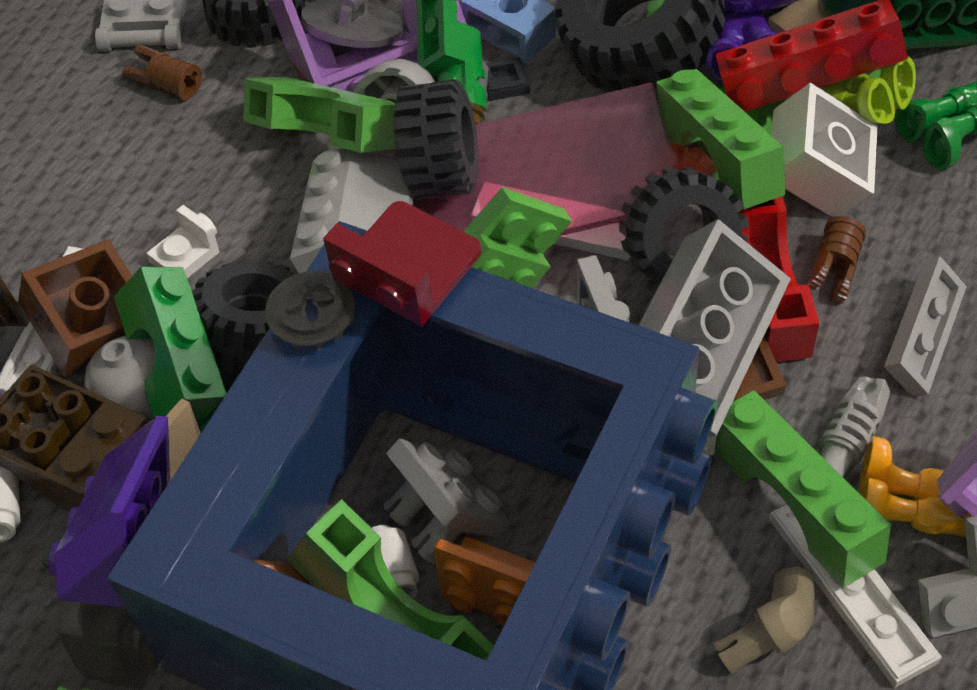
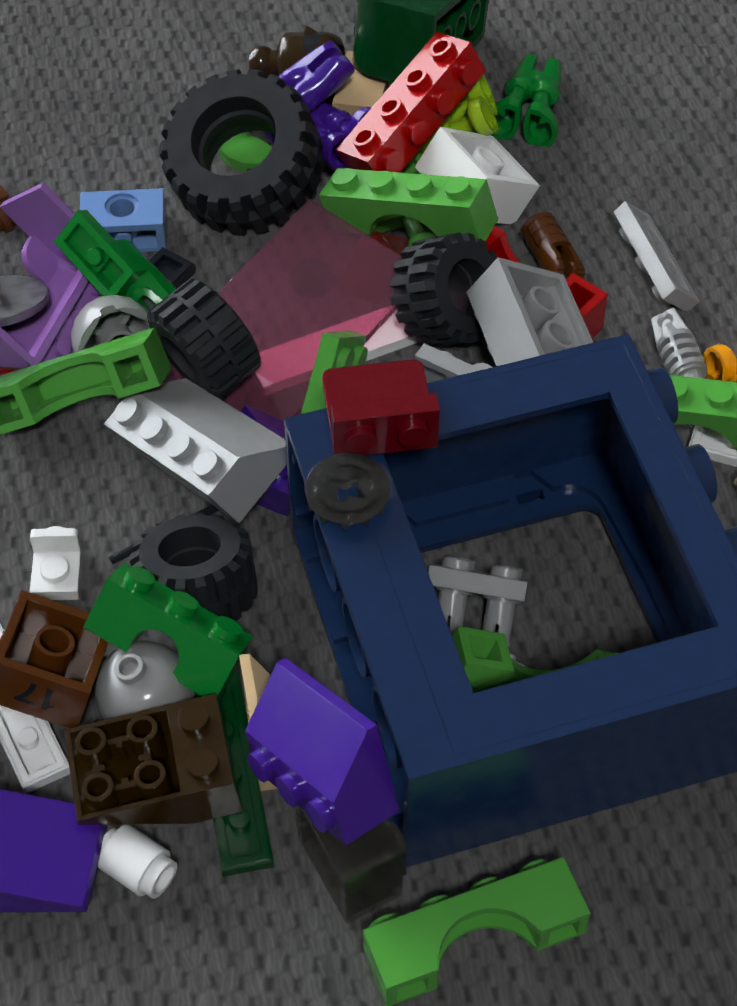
camera: 45 degrees left, 0 degrees up
orange bracket [434,536,536,627] -> none

